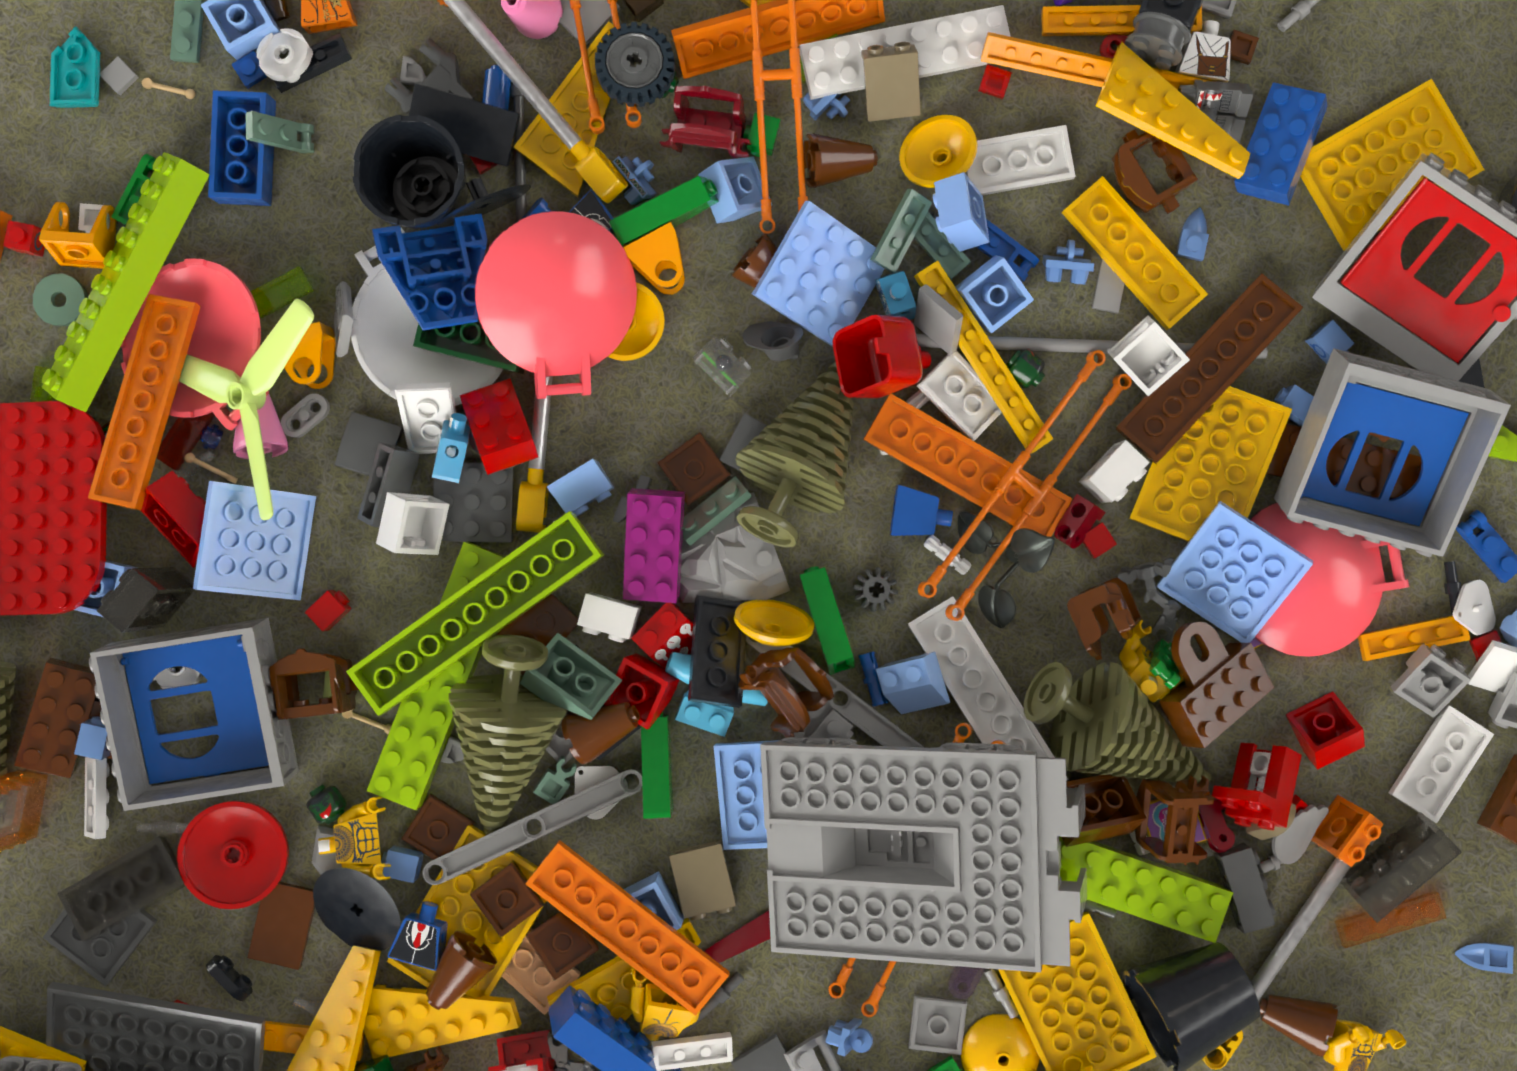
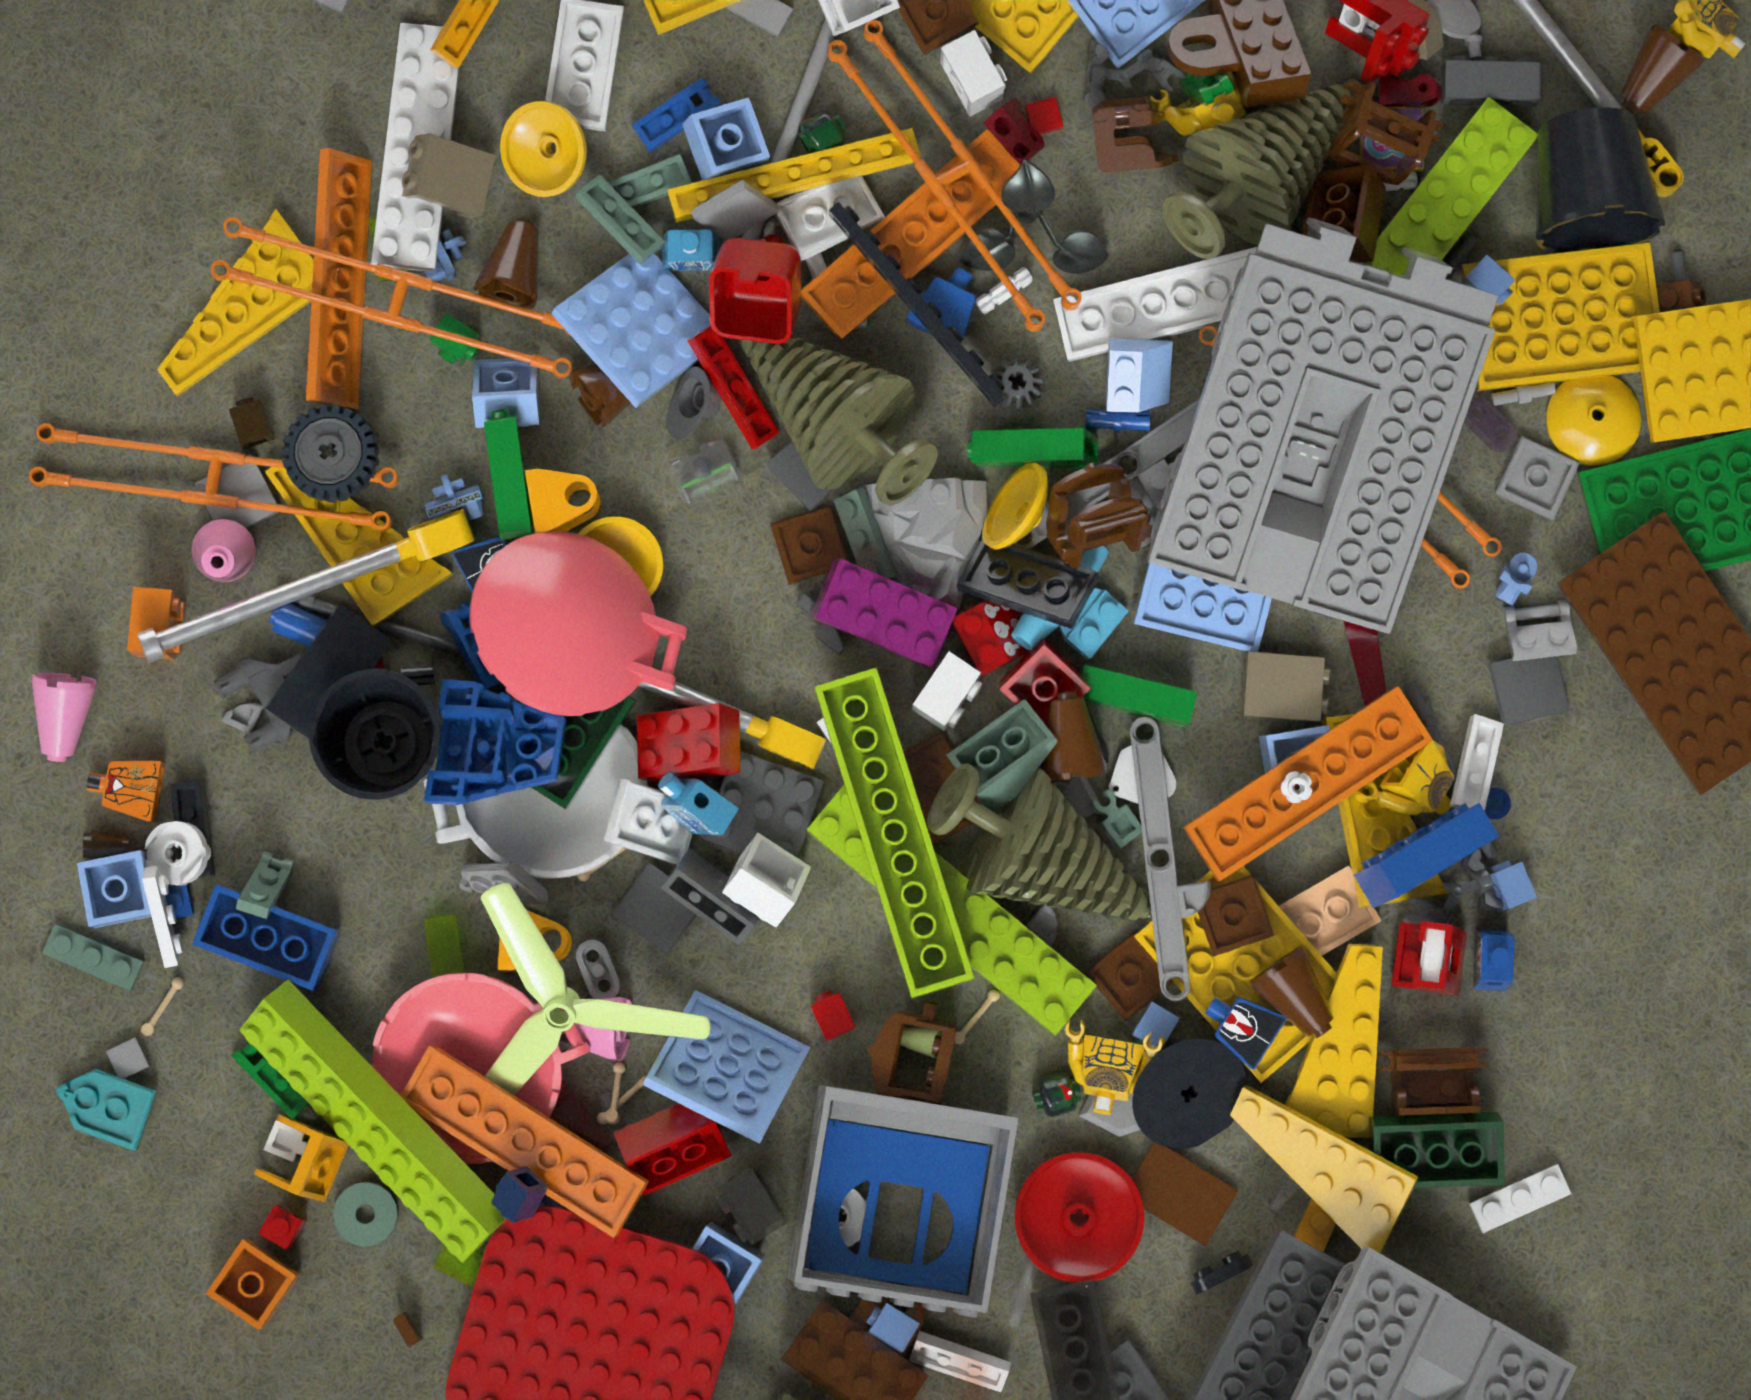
camera: 70 degrees left, 5 degrees down
clear blue plate [200,424,223,450] -> none
reddish brown tile [526,911,599,981] -> none
light blue slope [547,459,614,517] -> none
dark red animal [659,86,751,159] -> none
light blue brick [933,172,990,252] -> none
red tile [978,64,1012,99] -> none
medium blue hips [1042,240,1094,285] -> none
none -> white plate [142,865,184,968]
none -> dark blue brick [491,1166,549,1223]
none -> tan hinge [606,1062,626,1125]
none -> red plate [687,325,779,450]
none -> black plate [829,202,1005,408]
none -> light grey tile [1176,881,1211,918]
none -> white plate [1281,771,1312,803]
none -> medium blue brick [1461,255,1515,306]

